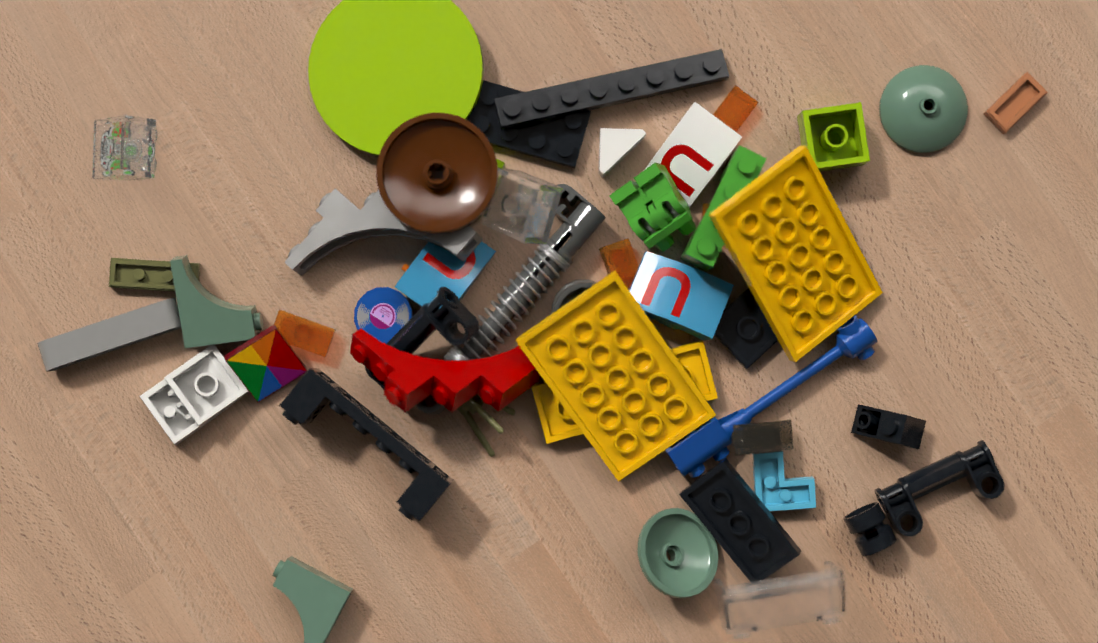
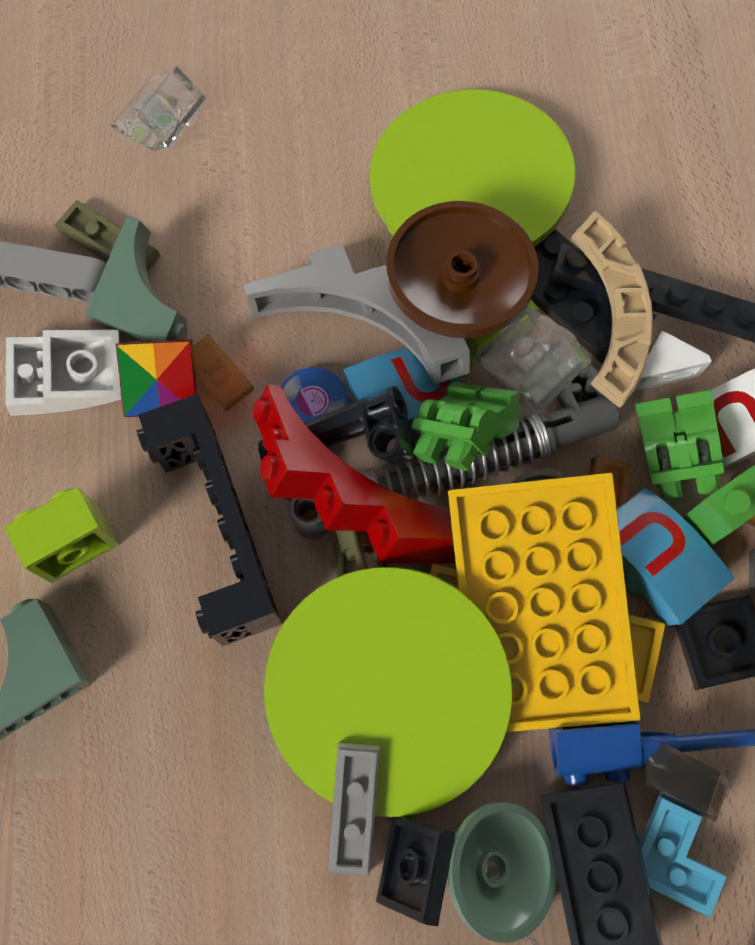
camera: 30 degrees right, 15 degrees down
none -> lime brick [4,487,120,583]
none -> lime tile [264,567,512,817]
none -> light grey tile [328,742,380,876]
none -> black tile [376,816,456,927]
none -> bright green hips [411,382,519,471]
none -> tan tile [570,210,653,408]

